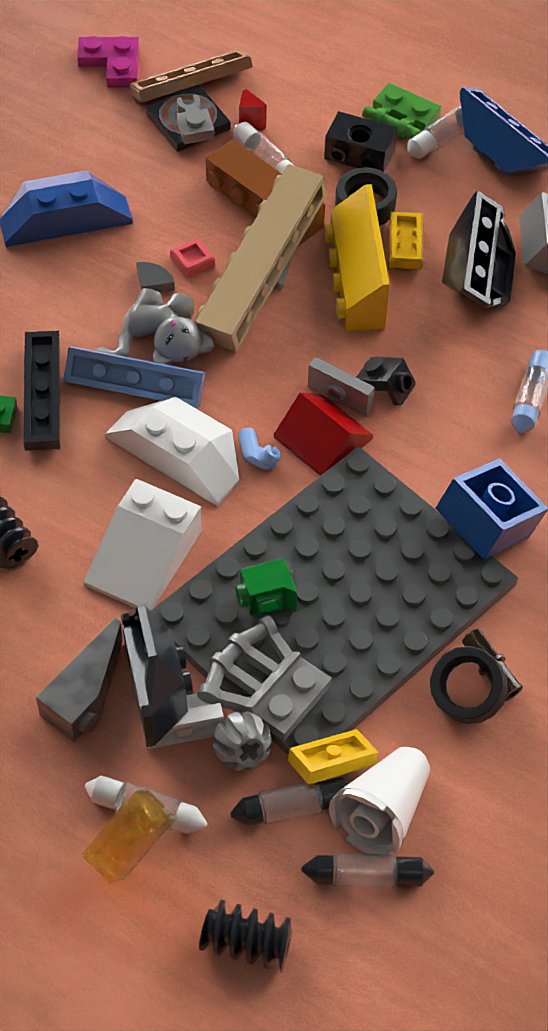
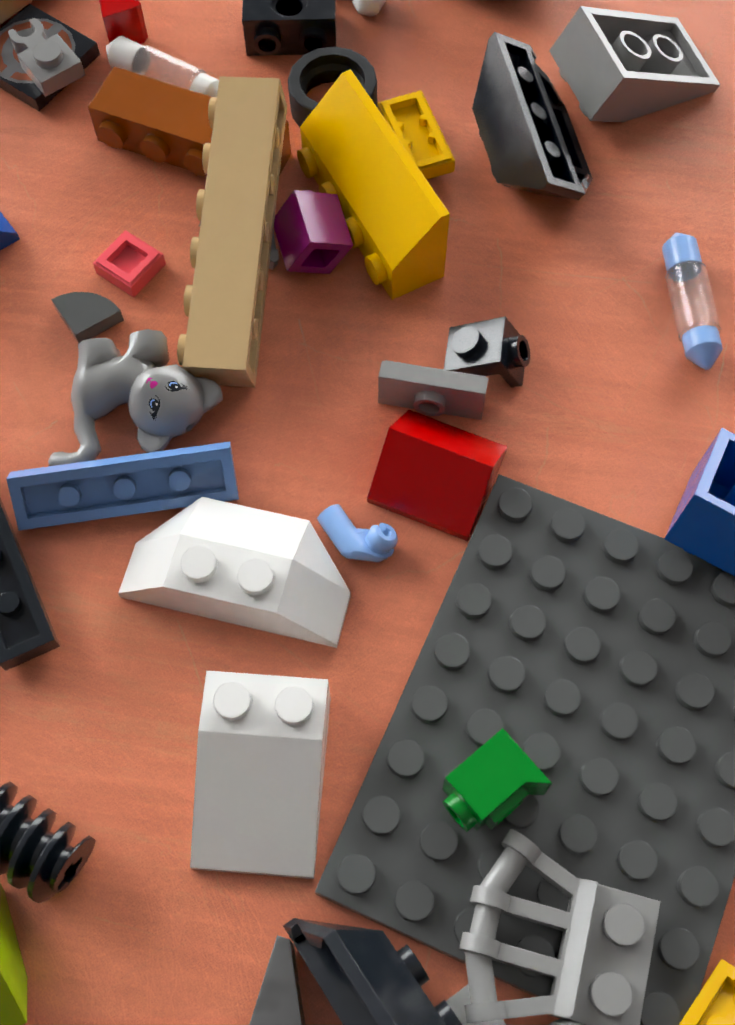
camera: 20 degrees left, 10 degrees up
none -> magenta brick [274,190,354,274]

